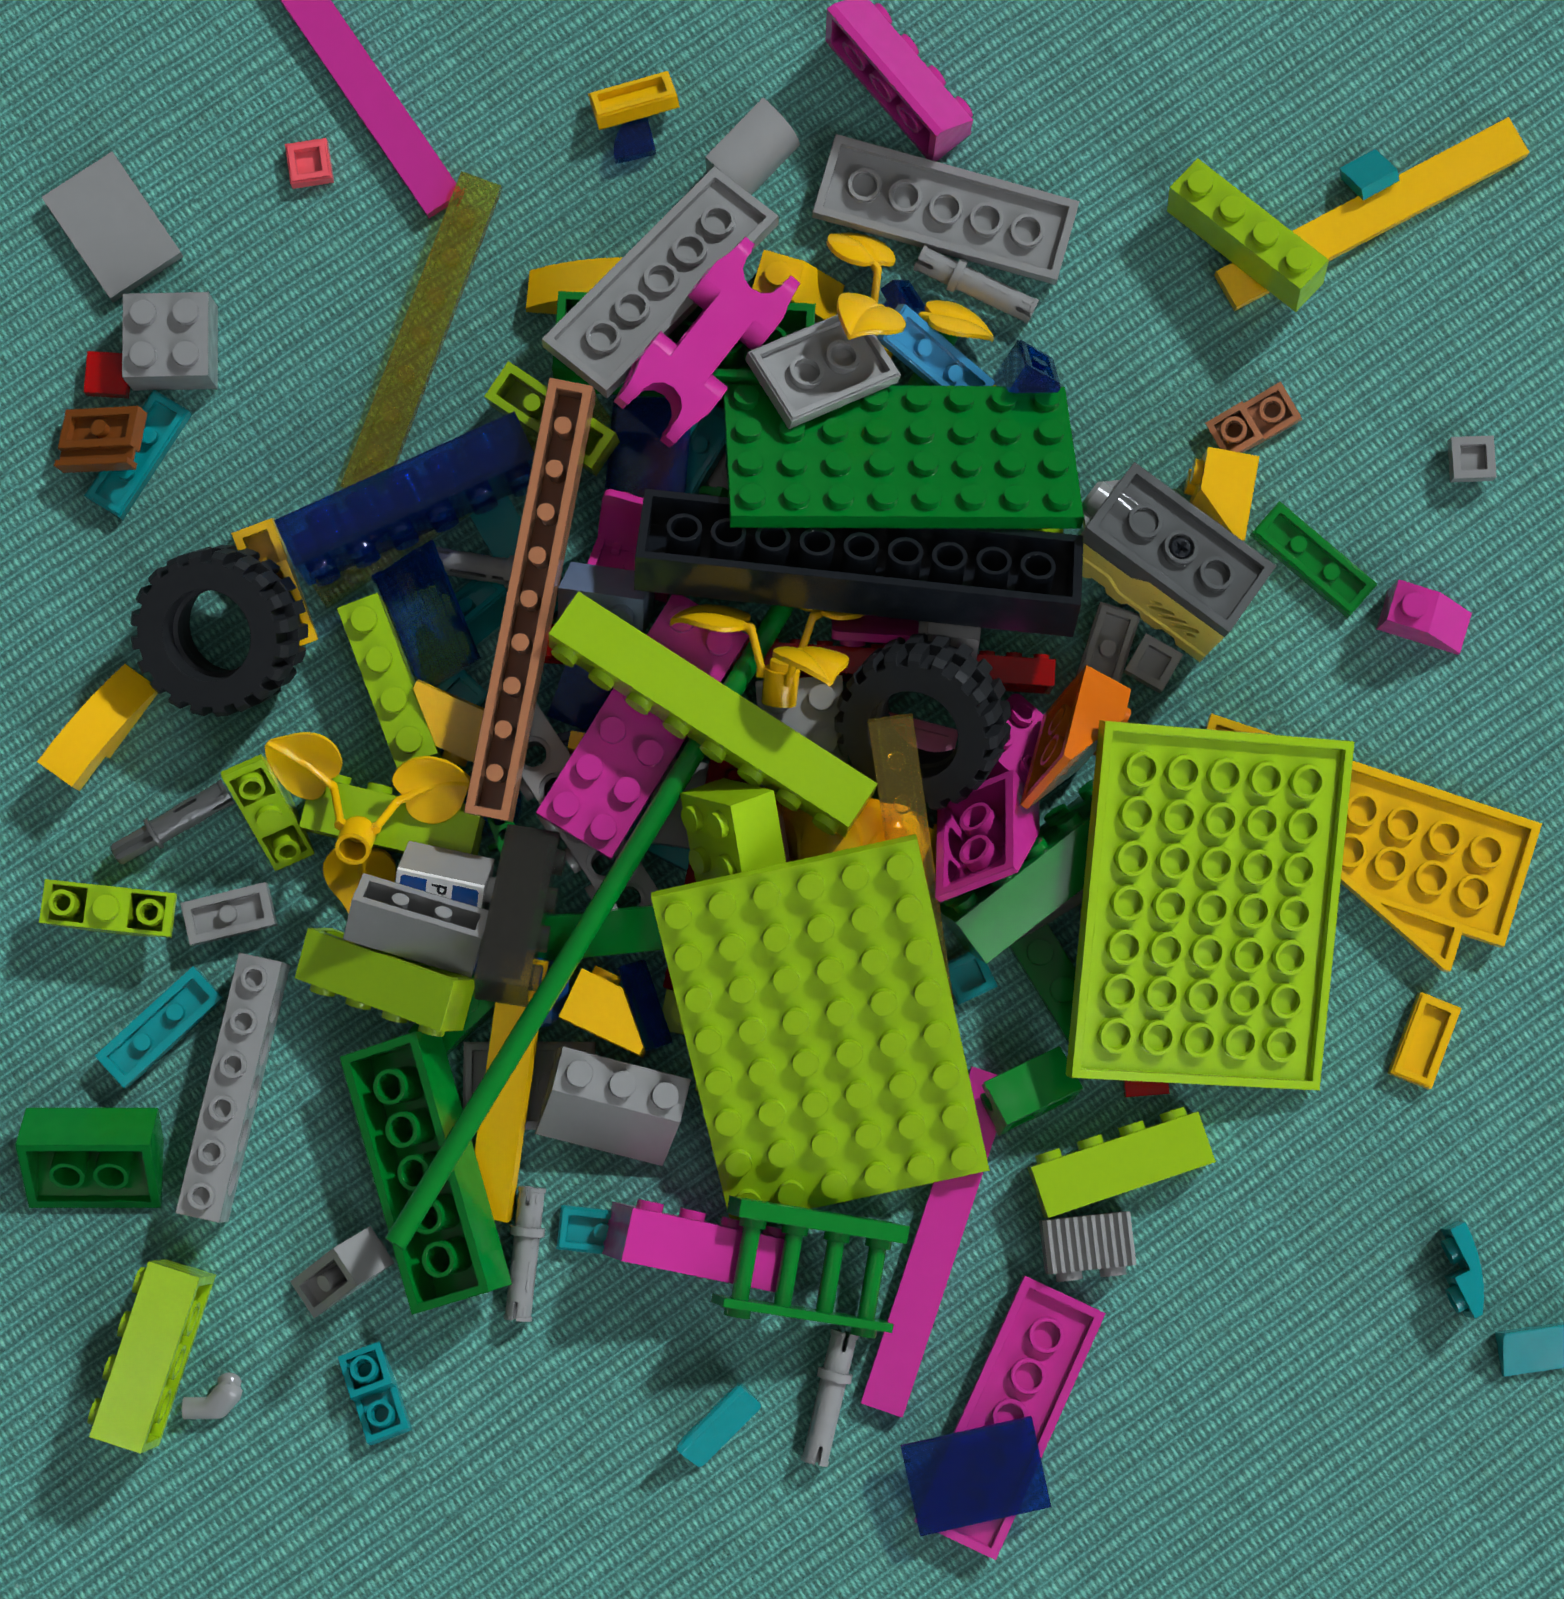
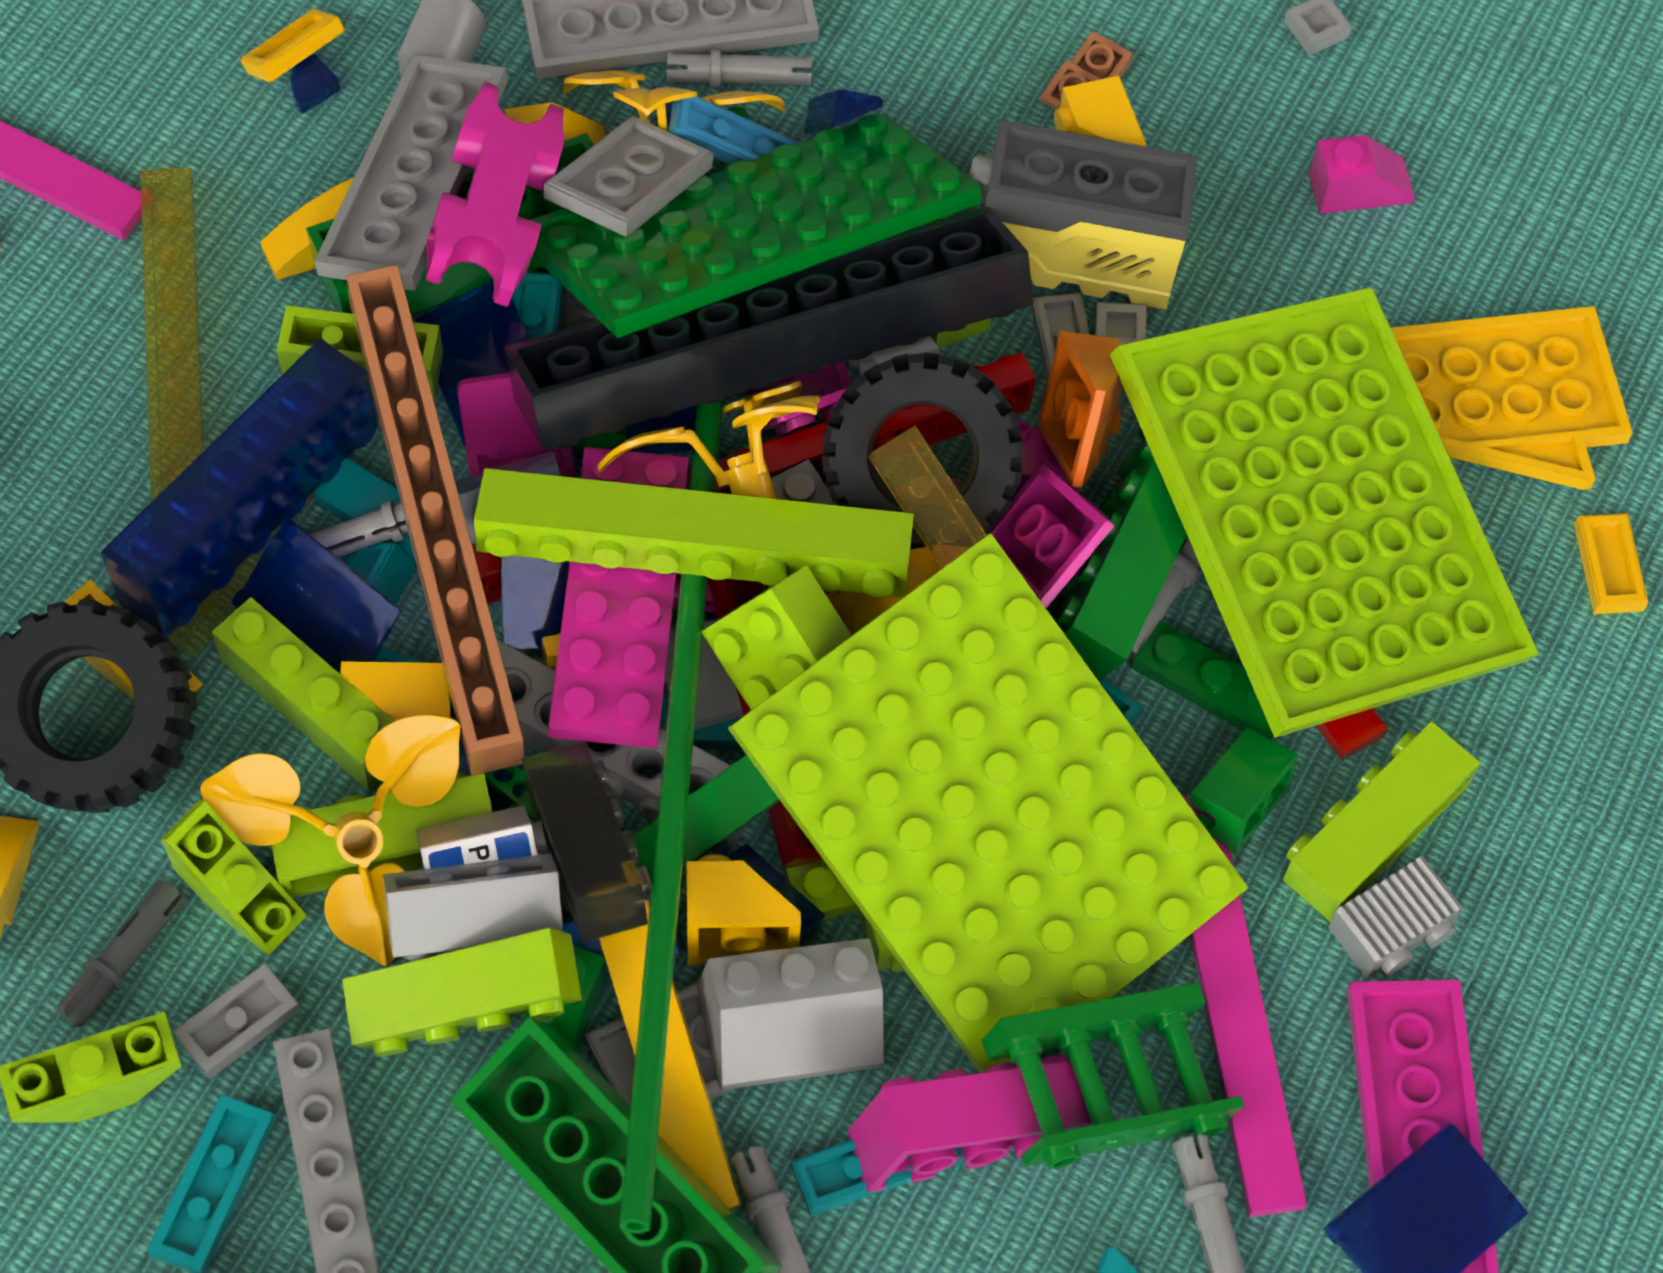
camera: 30 degrees left, 20 degrees down
green tile [1250,501,1377,618] -> none

